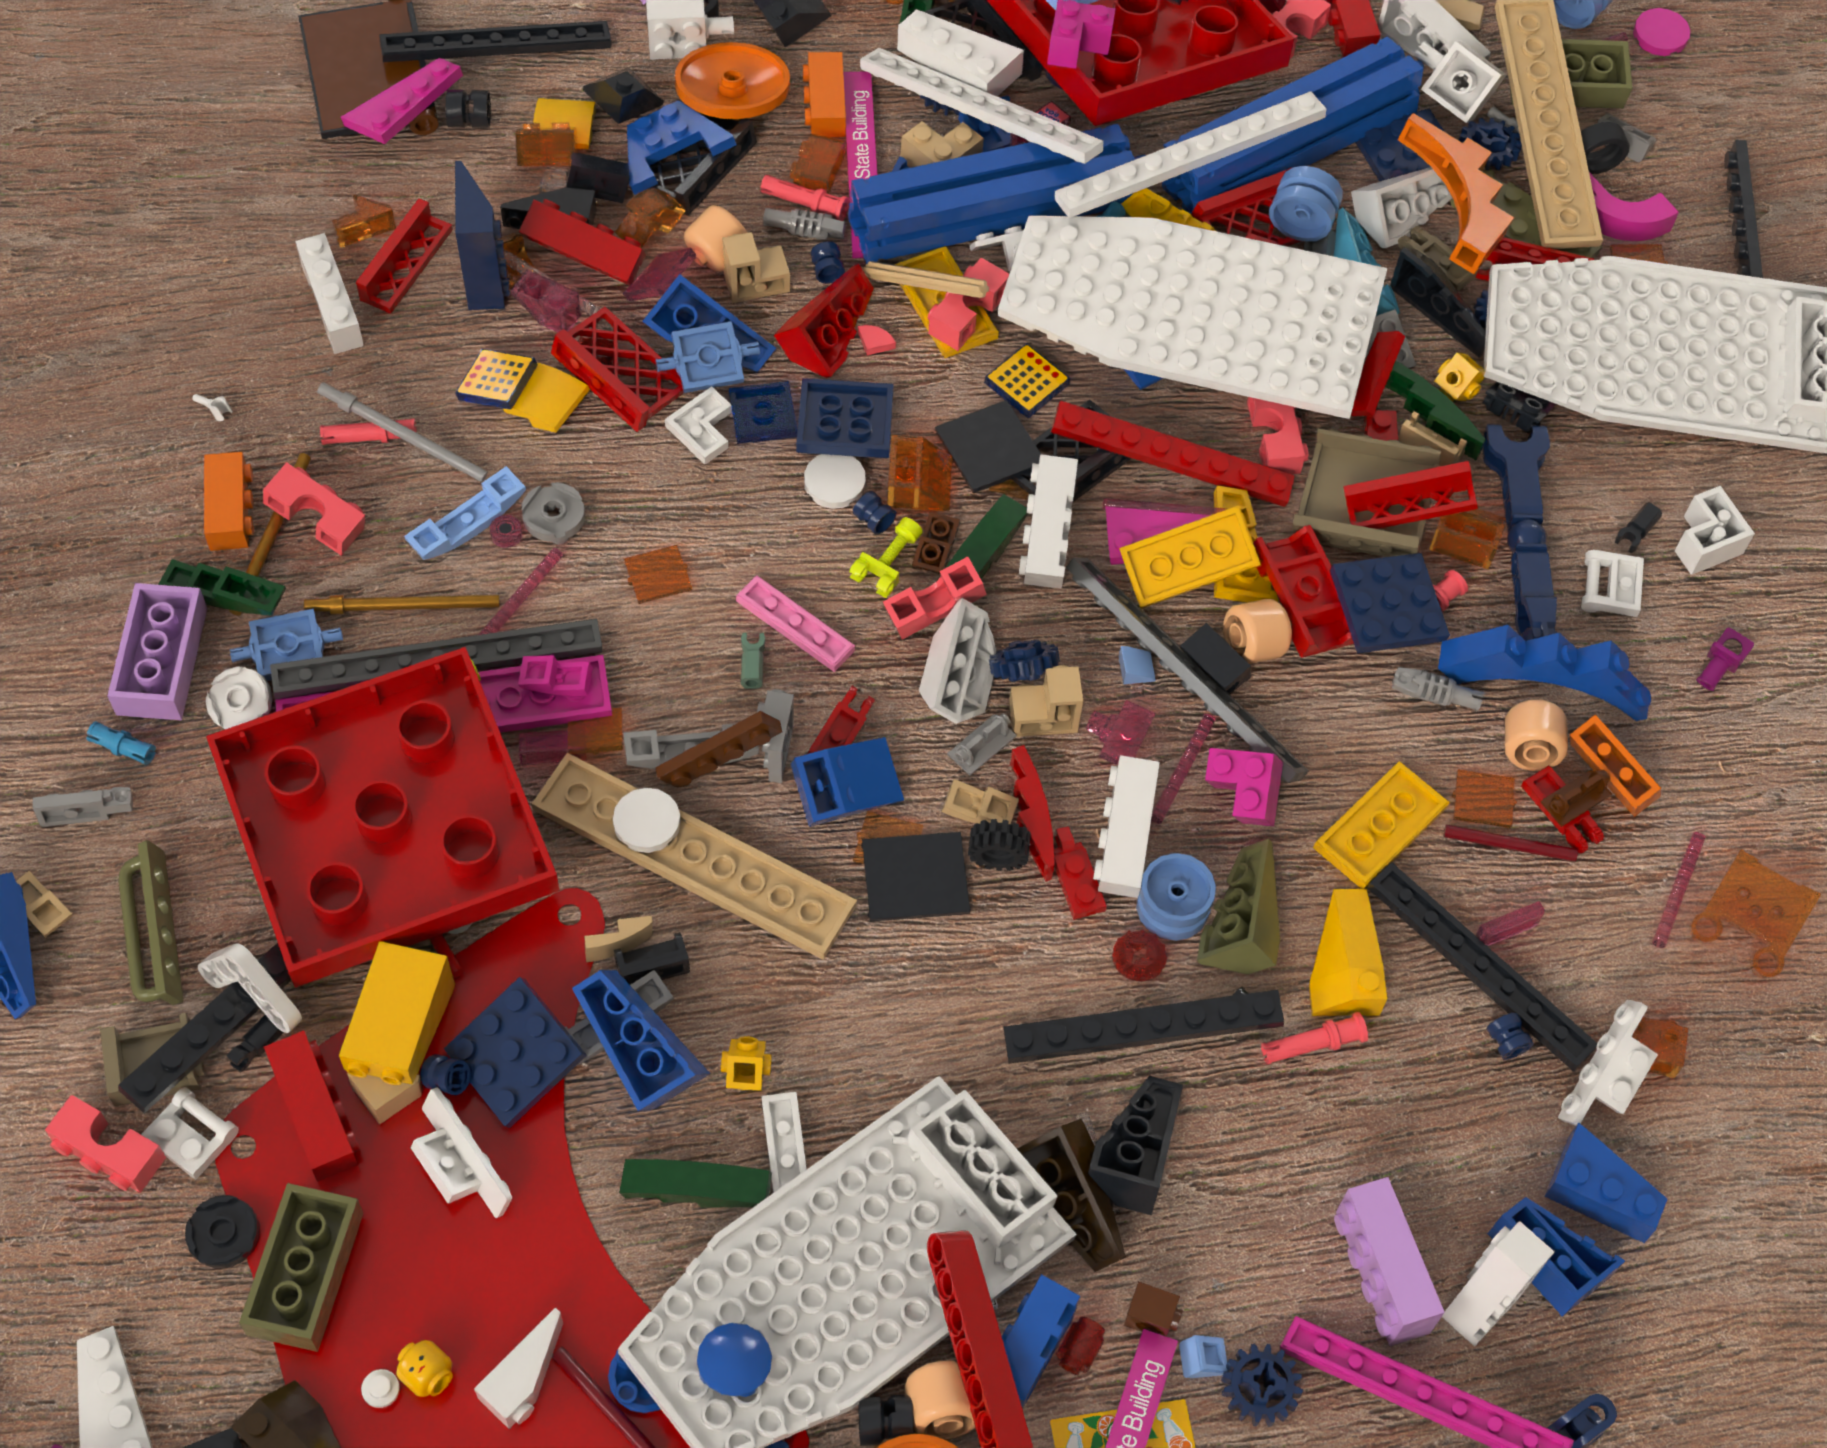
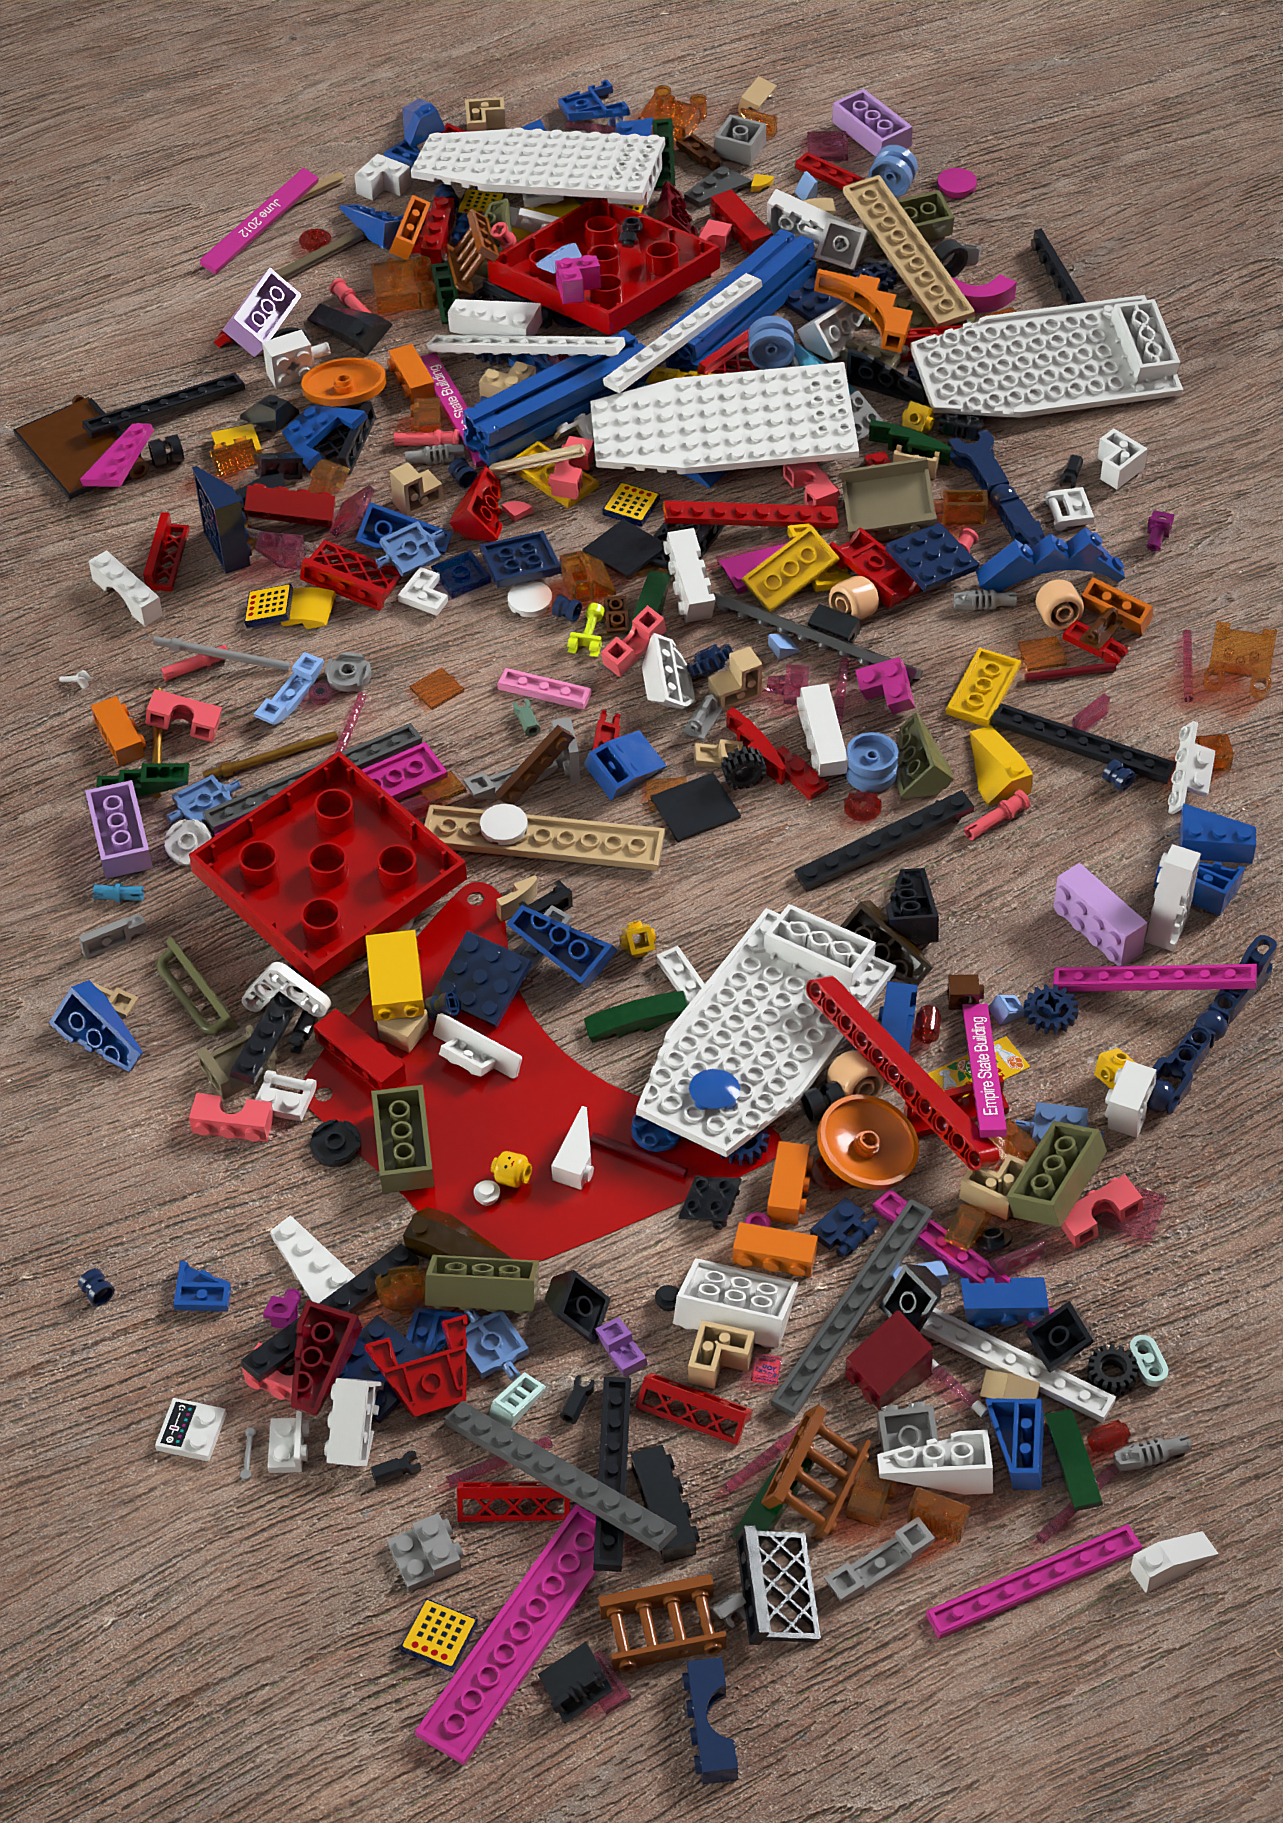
camera: 15 degrees left, 10 degrees down
clear orange slope [332,195,396,248] -> none
dark pink slope [518,655,593,696] -> none
light nougat head [684,205,748,272] -> none
red fence [1343,461,1478,529] -> none
red tile [1351,331,1405,417] -> none

